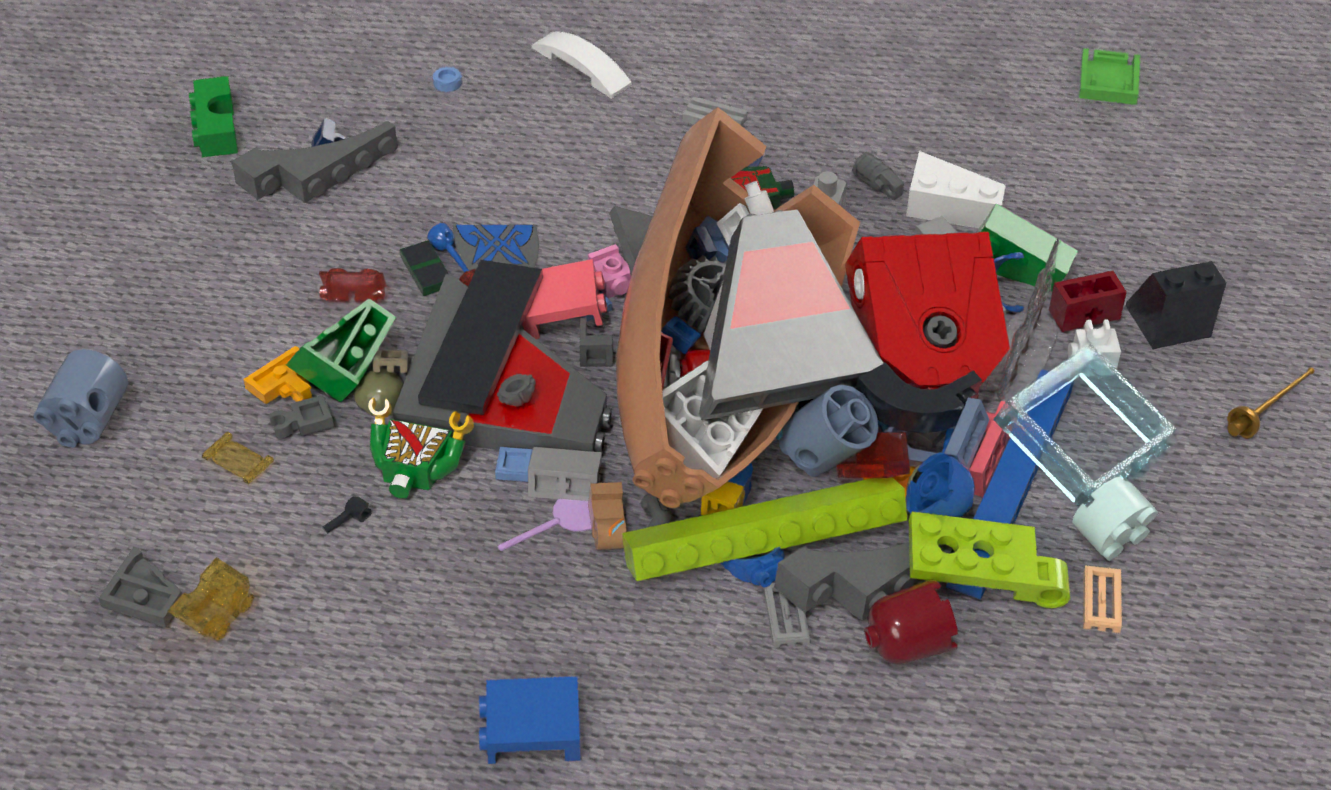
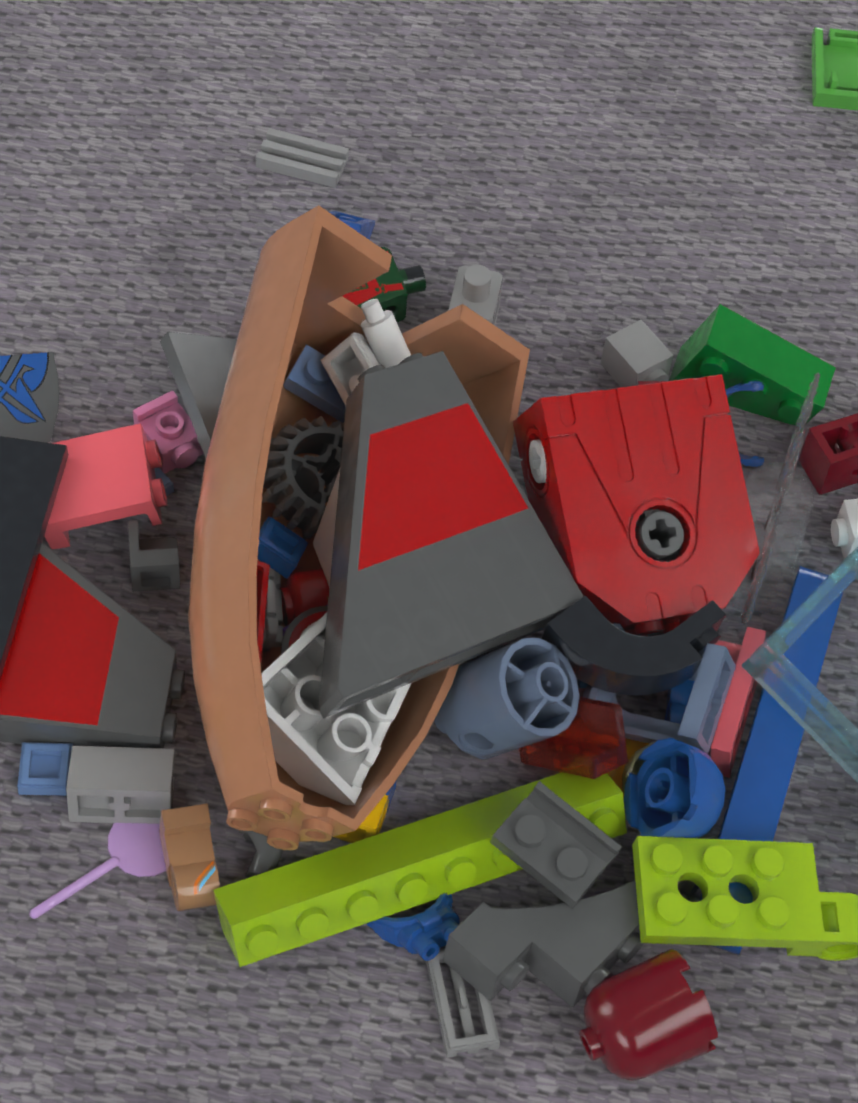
camera: 10 degrees left, 10 degrees up
dark grey animal [497,374,536,407] -> none
white slope [532,32,632,98] -> none
dark blue tile [685,226,717,260] -> none
dark grey hinge [852,152,904,200] -> none
white wedge [906,151,1006,228] -> none
none -> dark grey plate [490,781,622,909]

